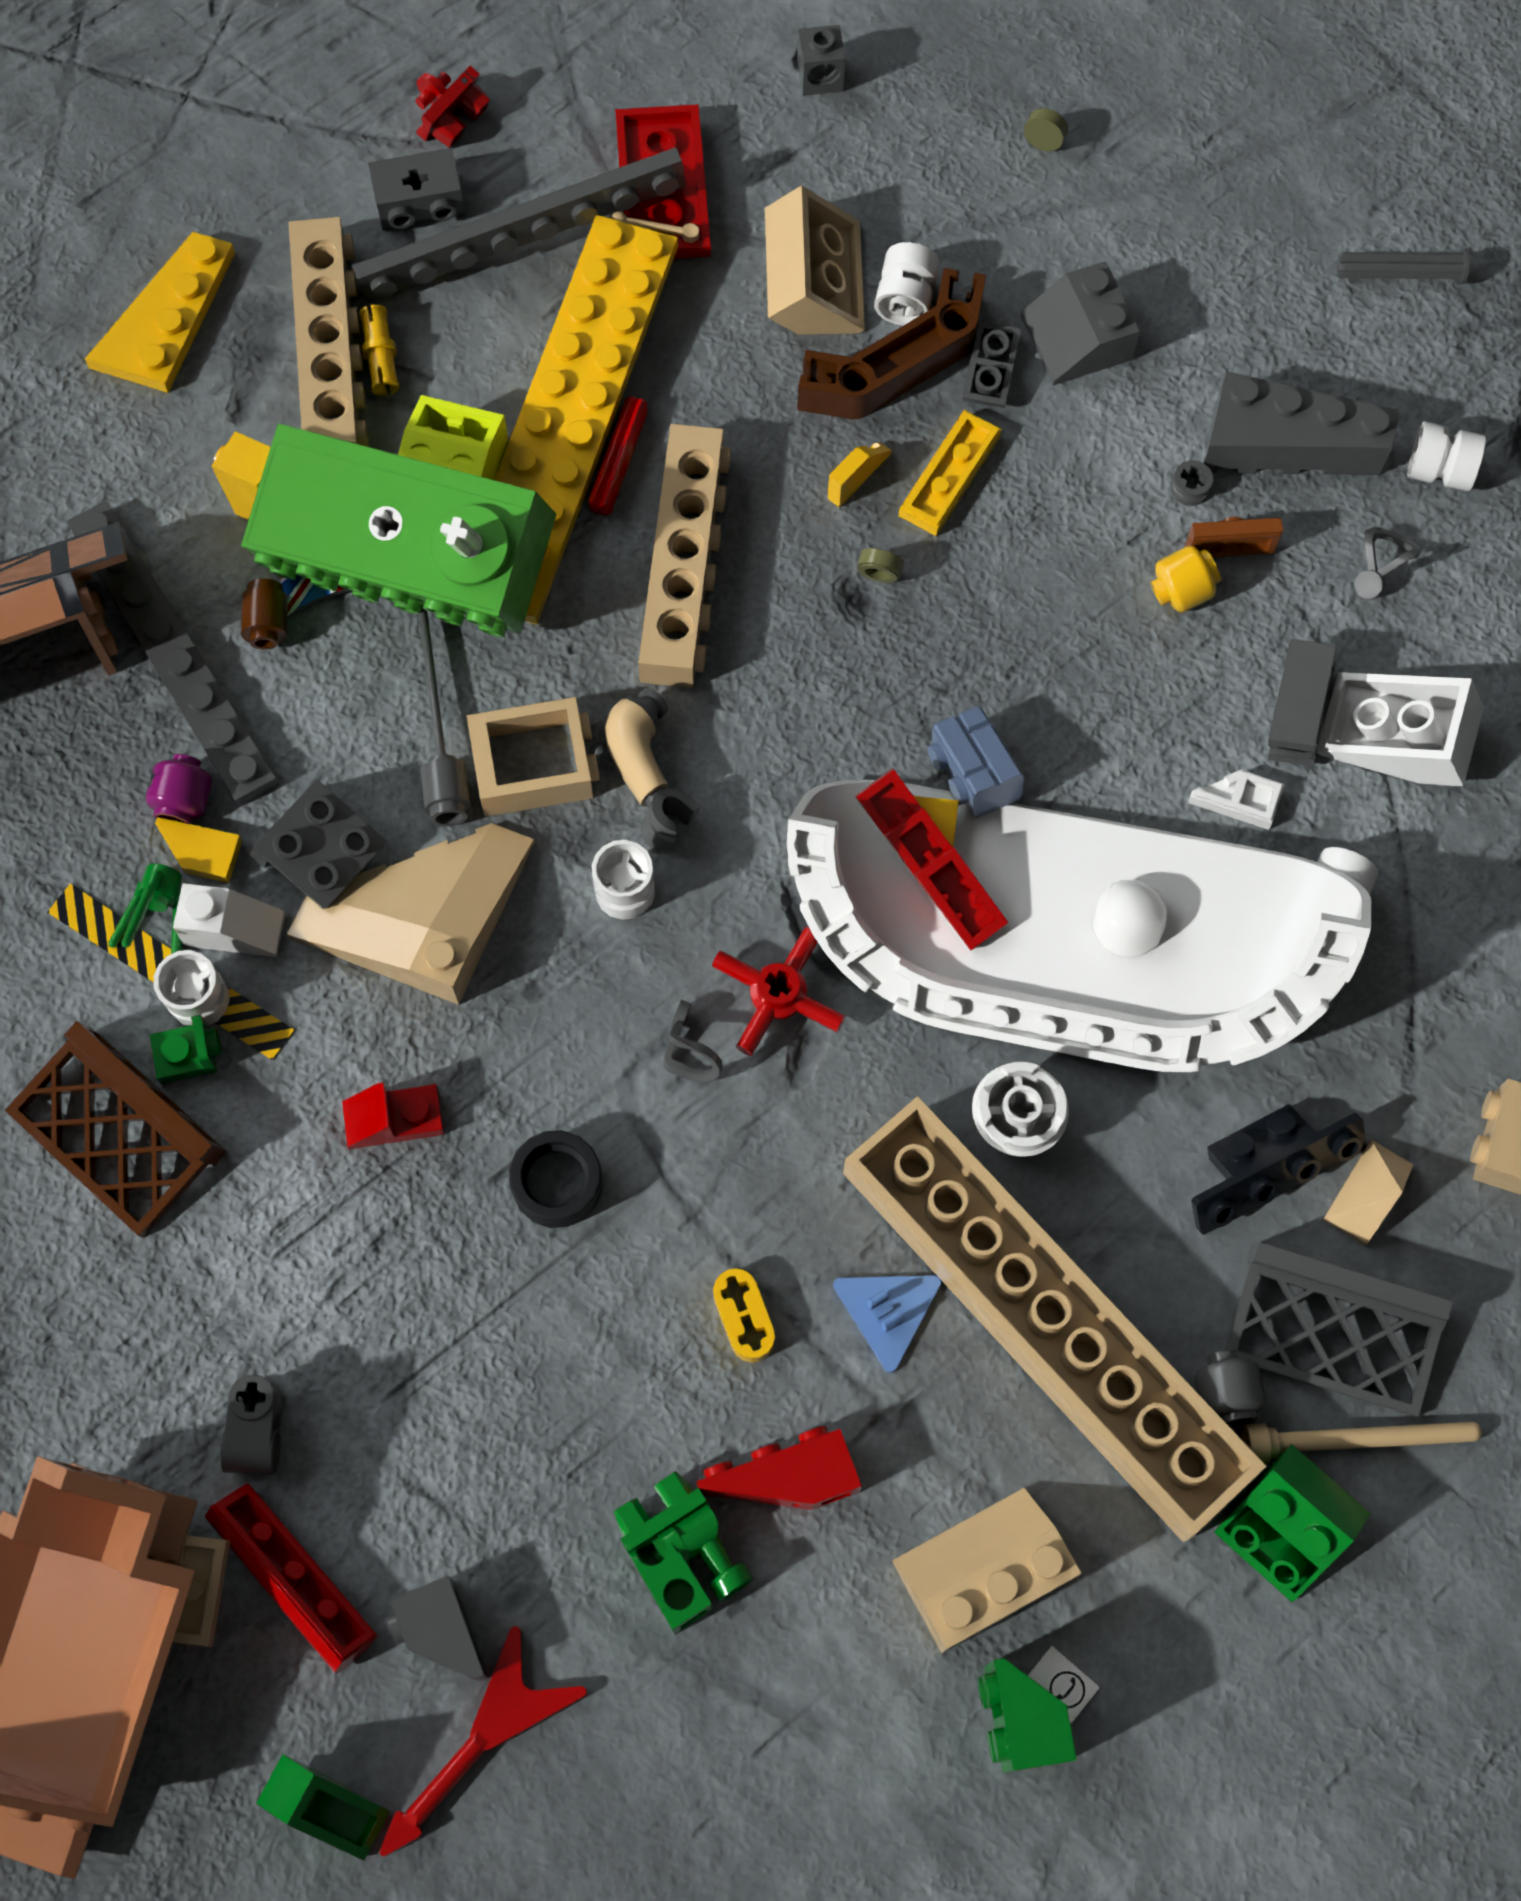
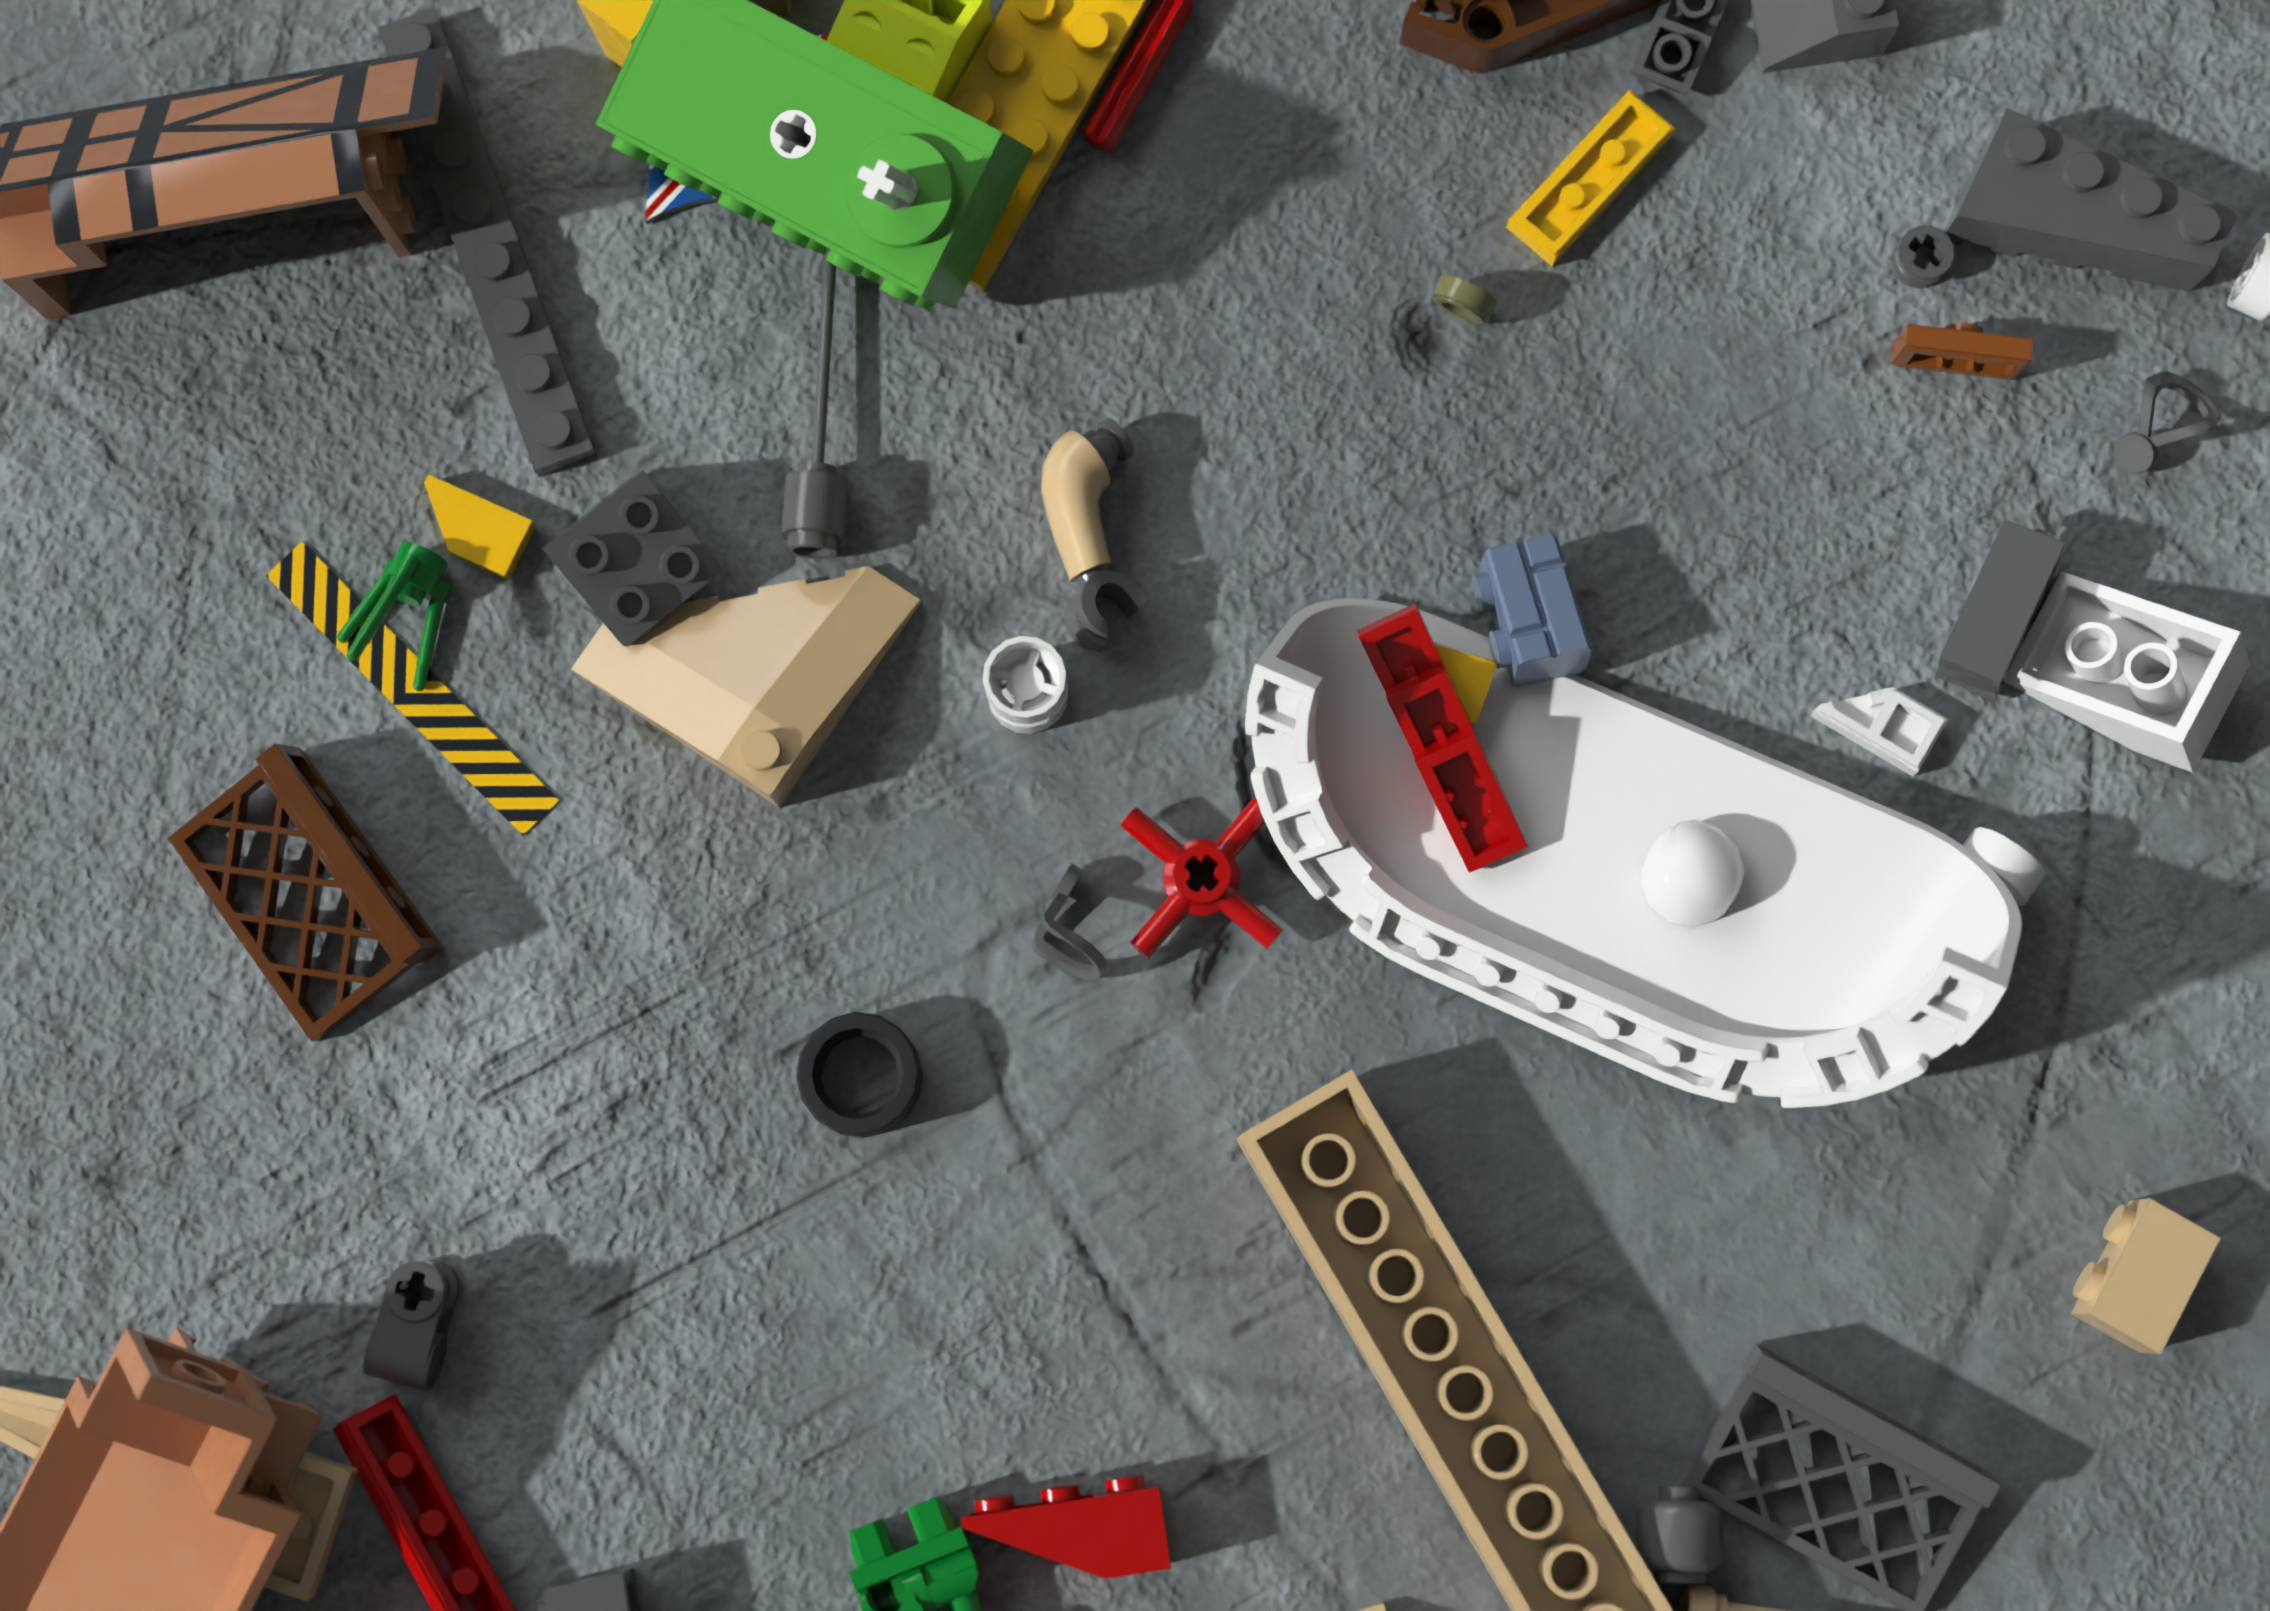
camera: 15 degrees right, 10 degrees up
magenta head [146,754,212,824] -> none
green bracket [149,1015,222,1084] -> none
white wheel [154,950,230,1026] -> none
white slope [173,883,286,957] -> none
reddish brown brick [241,578,288,650] -> none
red slope [342,1082,444,1150] -> none
tan window [466,697,600,817] -> none
tan brick [638,424,731,688] -> none
yellow beam [713,1268,775,1363] -> none
yellow tile [828,442,892,508] -> none
medium blue piece [833,1275,941,1373] -> none
white cone [972,1062,1069,1156] -> none
yellow head [1150,545,1221,613] -> none
black bracket [1191,1104,1366,1235] -> none
tan slope [1323,1139,1413,1246] -> none

